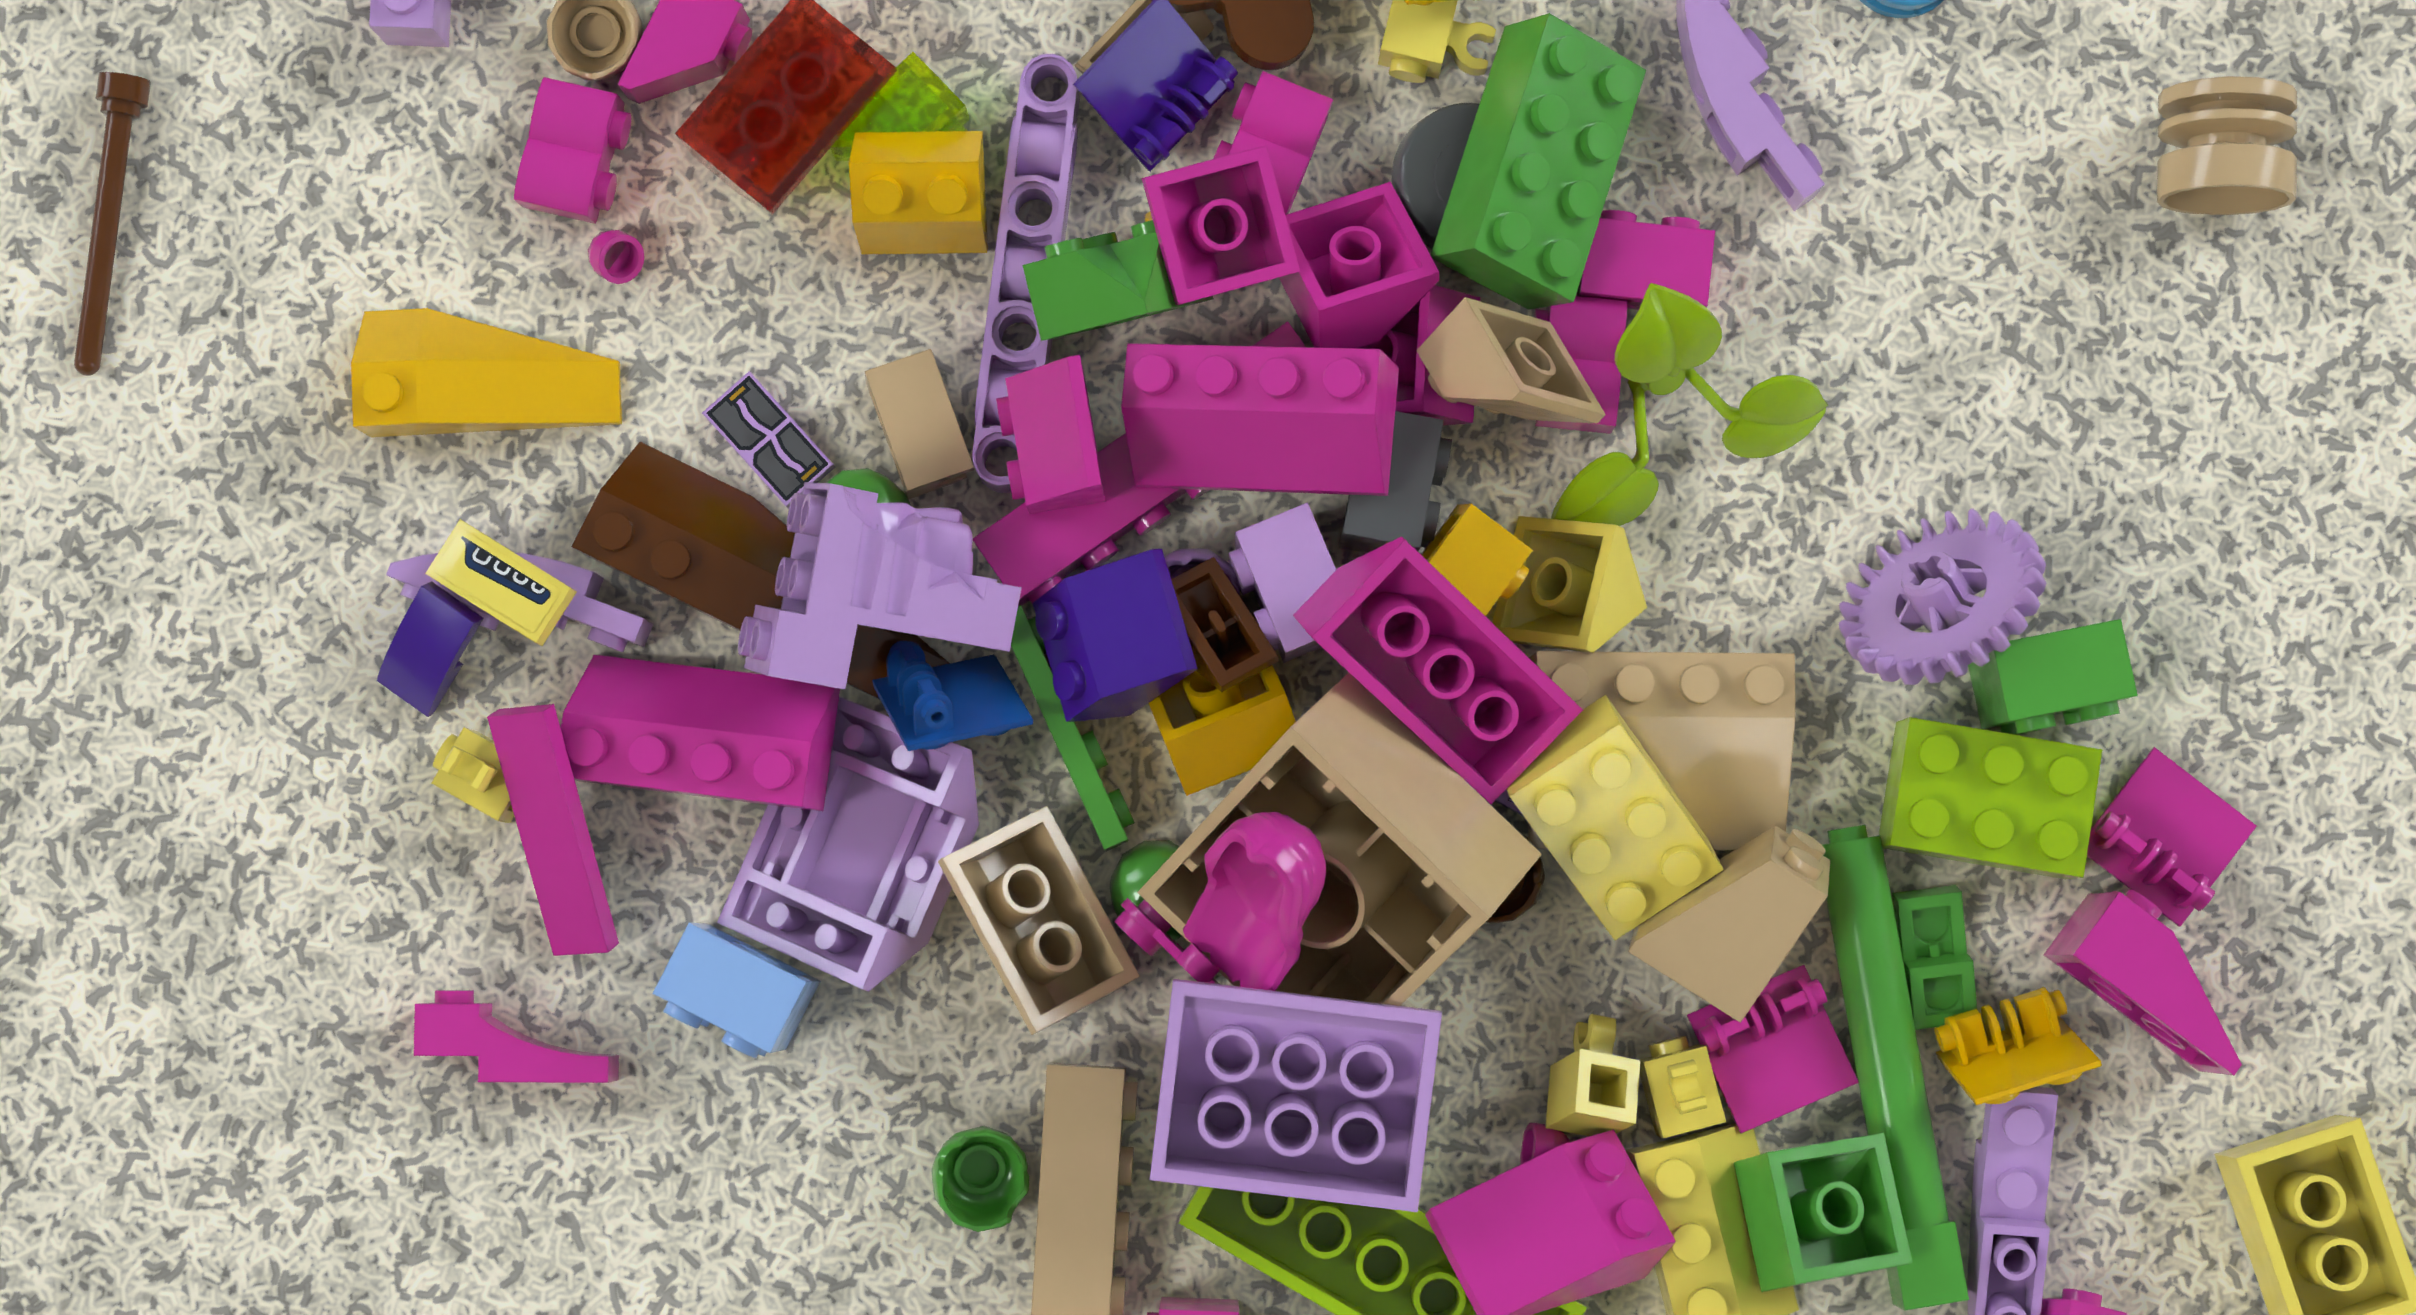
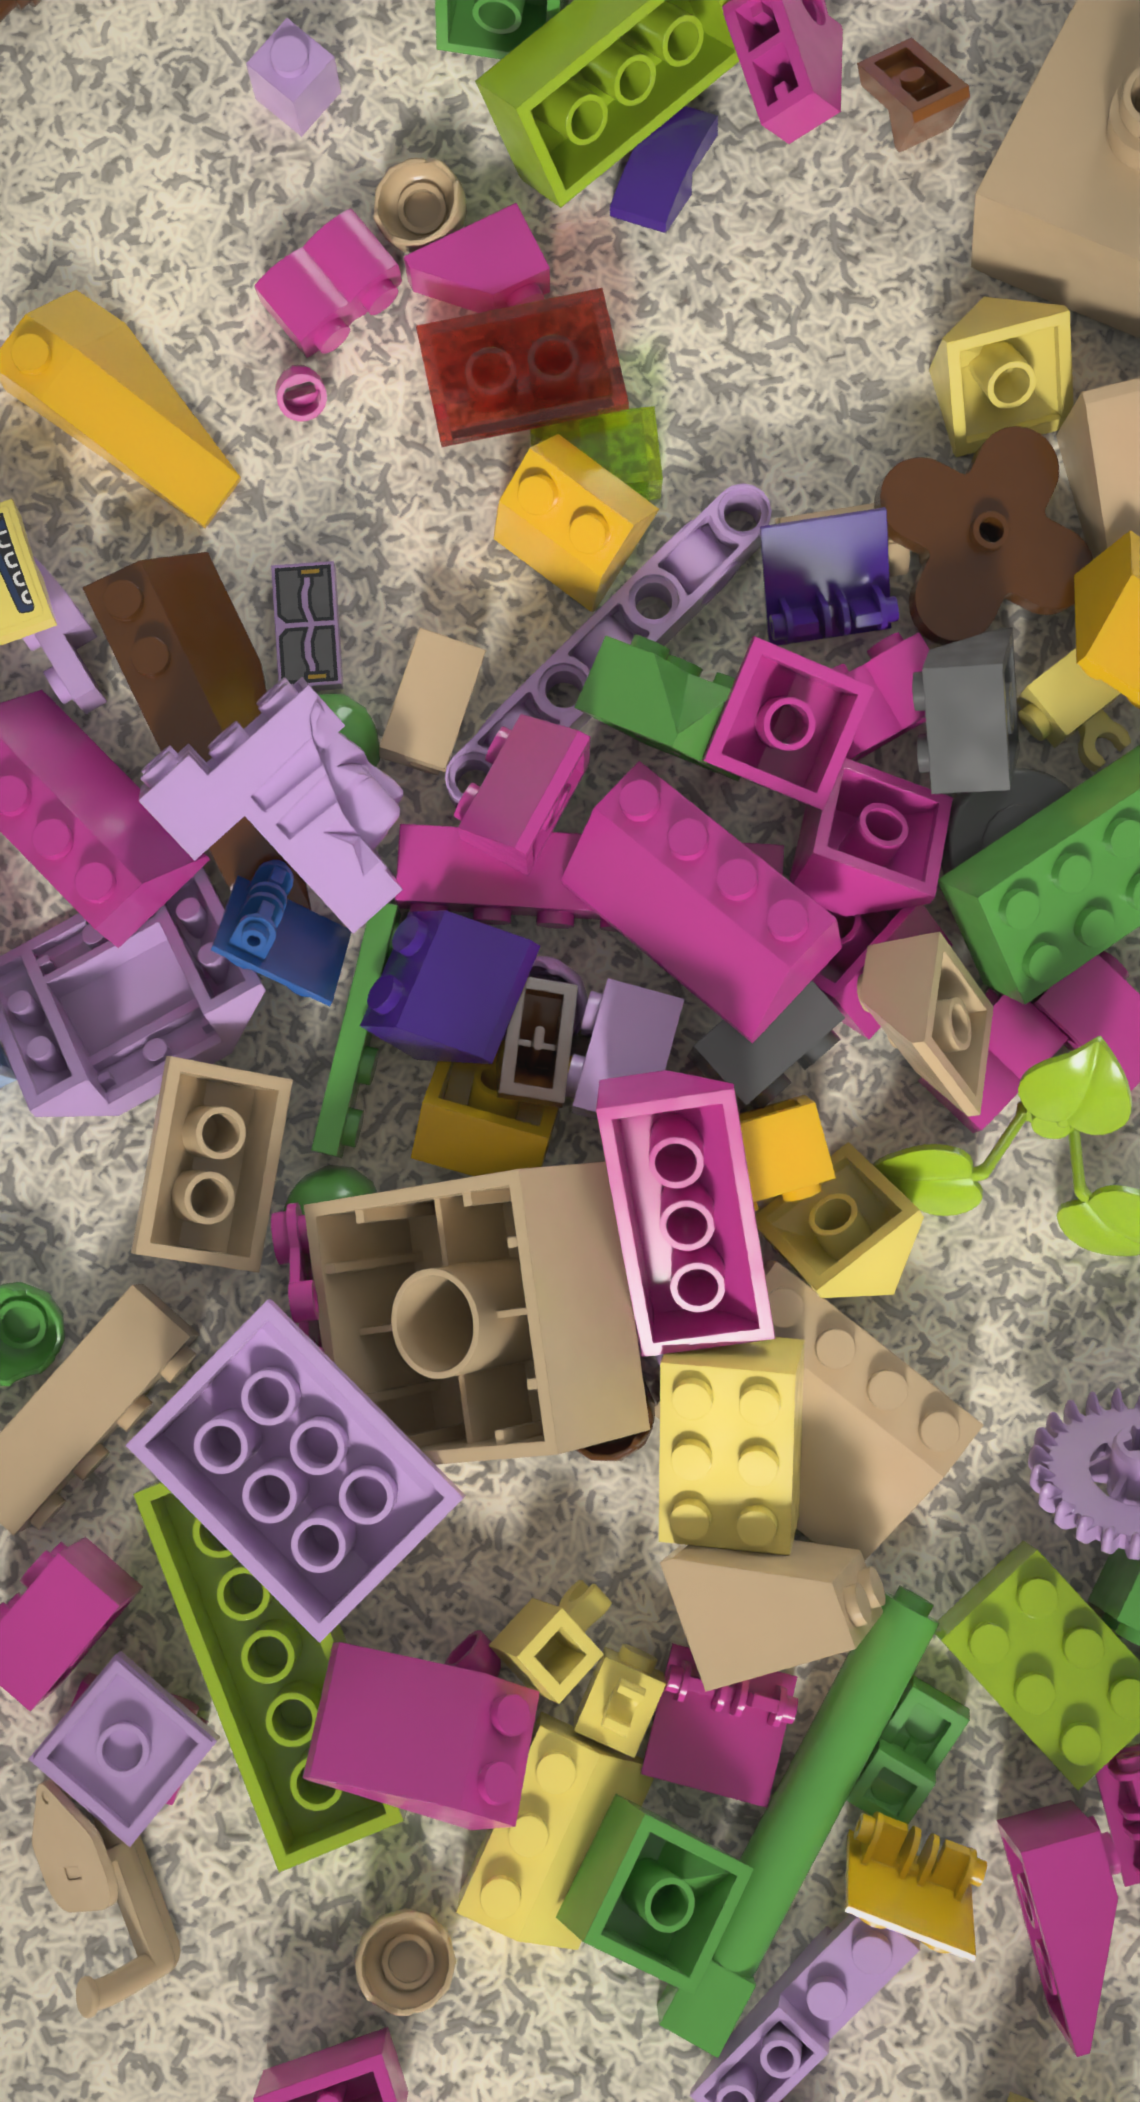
camera: 35 degrees right, 0 degrees up
dark pink hair [1183,812,1326,991] -> none
none -> dark grey slope [912,627,1020,794]

